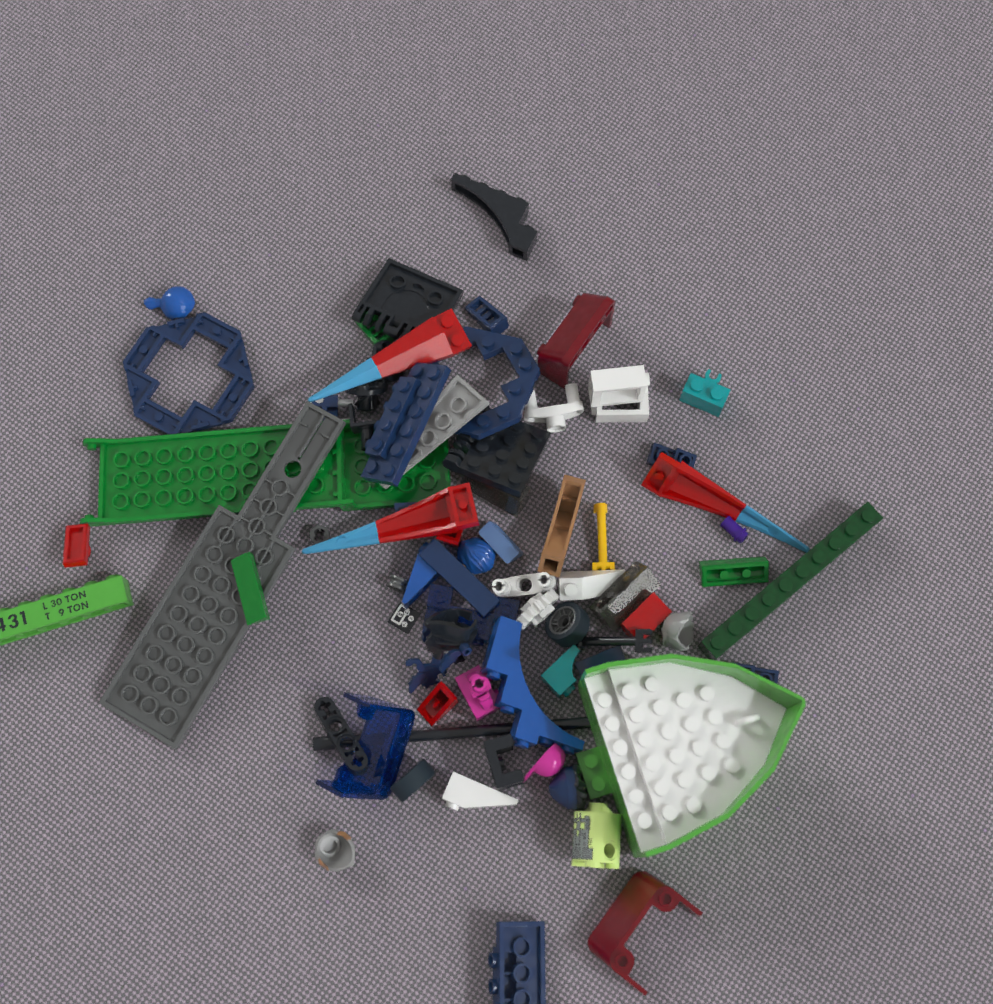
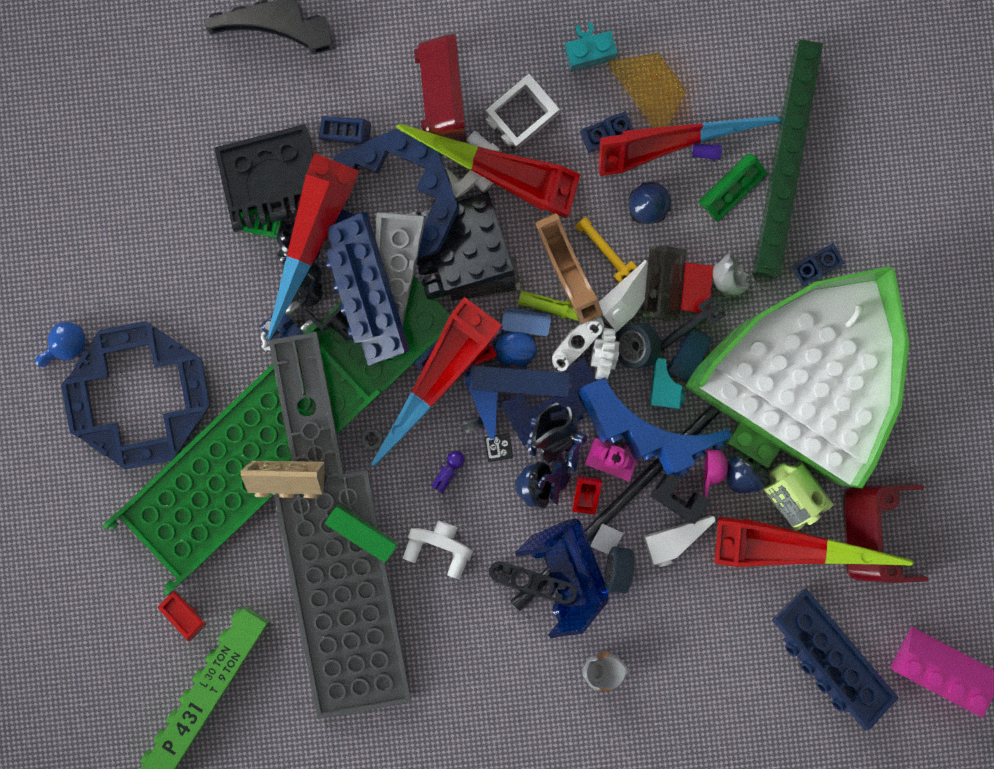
camera: 35 degrees left, 15 degrees up
white window [588,365,650,407] -> none
none -> tan slope [241,460,325,498]
none -> red plate [396,124,580,218]
none -> white connector [403,520,473,580]
none -> dark purple pin [431,451,465,494]
none -> black hair [515,462,553,508]
none -> lime pin [518,290,579,321]
none -> white sticker [590,524,624,554]
none -> clear yellow wing [607,53,686,128]
none -> dark blue hair [629,182,671,224]
none -> red plate [714,516,914,567]

